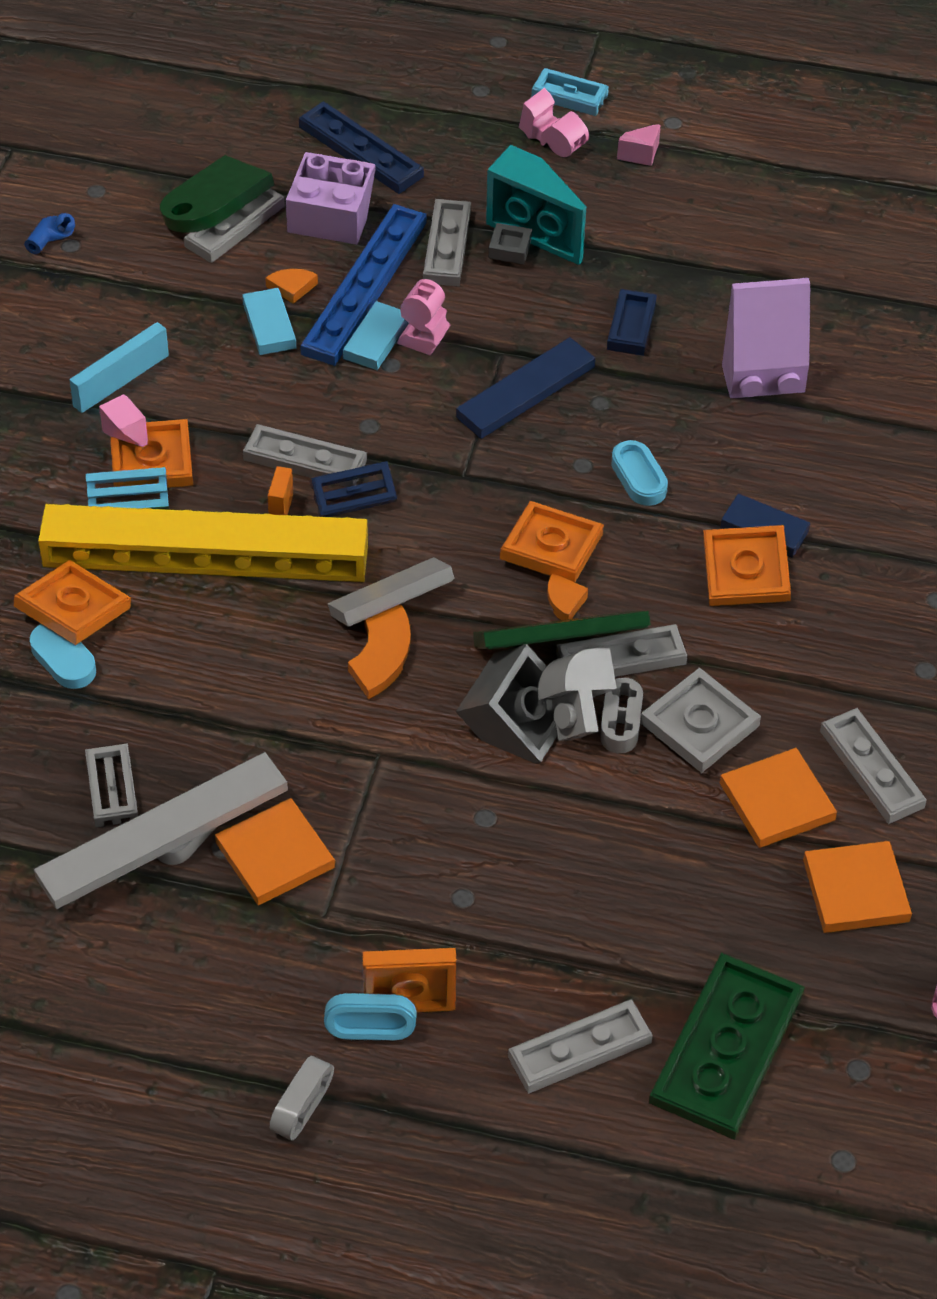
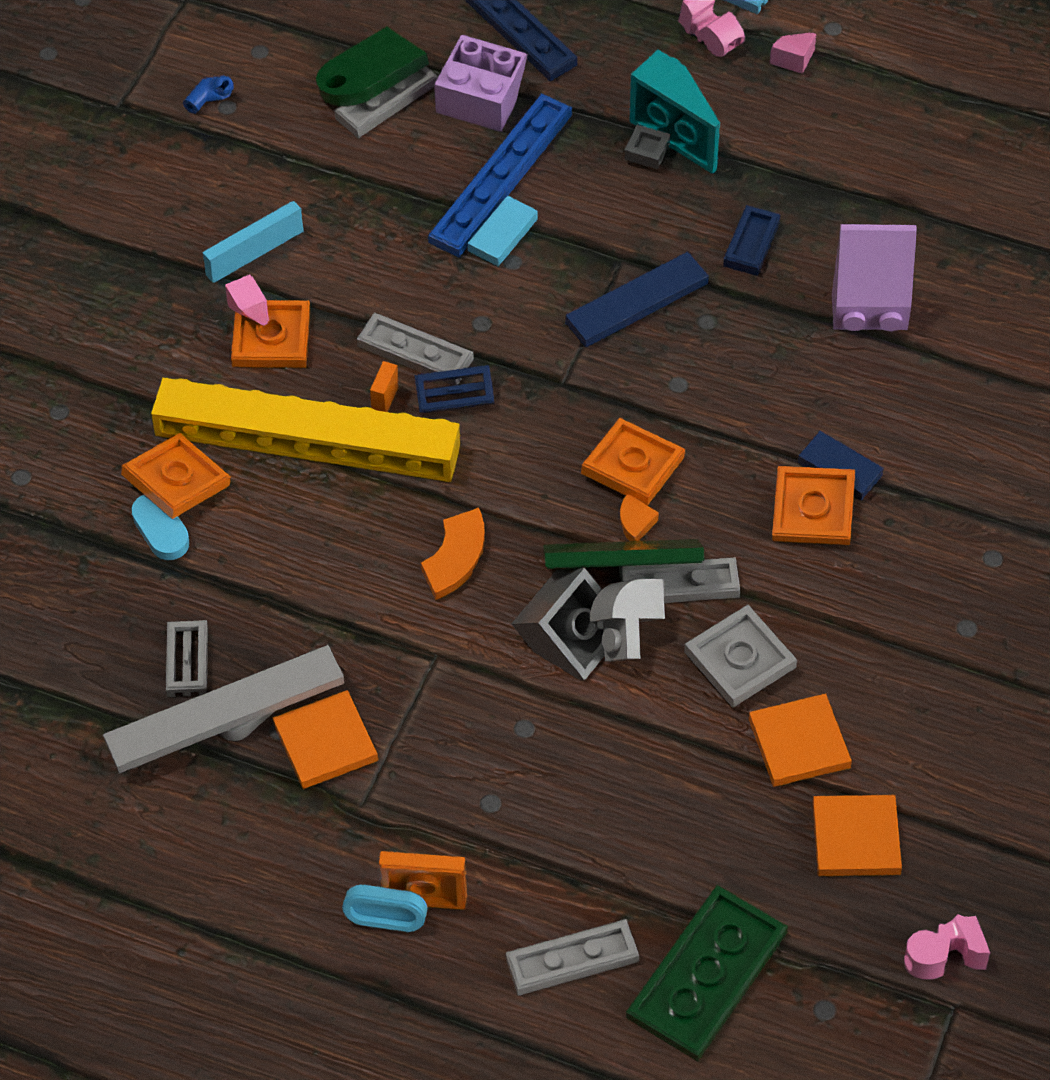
camera: 10 degrees right, 5 degrees up
medium azure tile [86,467,169,509] -> none
medium azure tile [242,288,296,355] -> none
orange tile [265,269,318,304] -> none
light grey beam [269,1056,334,1140] -> none
light grey tile [327,557,455,626] -> none
bright pink leg [397,279,451,356] -> none
light grey tile [423,199,471,287] -> none
light grey beam [600,678,643,754] -> none
medium azure tile [611,440,668,506] -> none
light grey tile [820,708,927,824] -> none

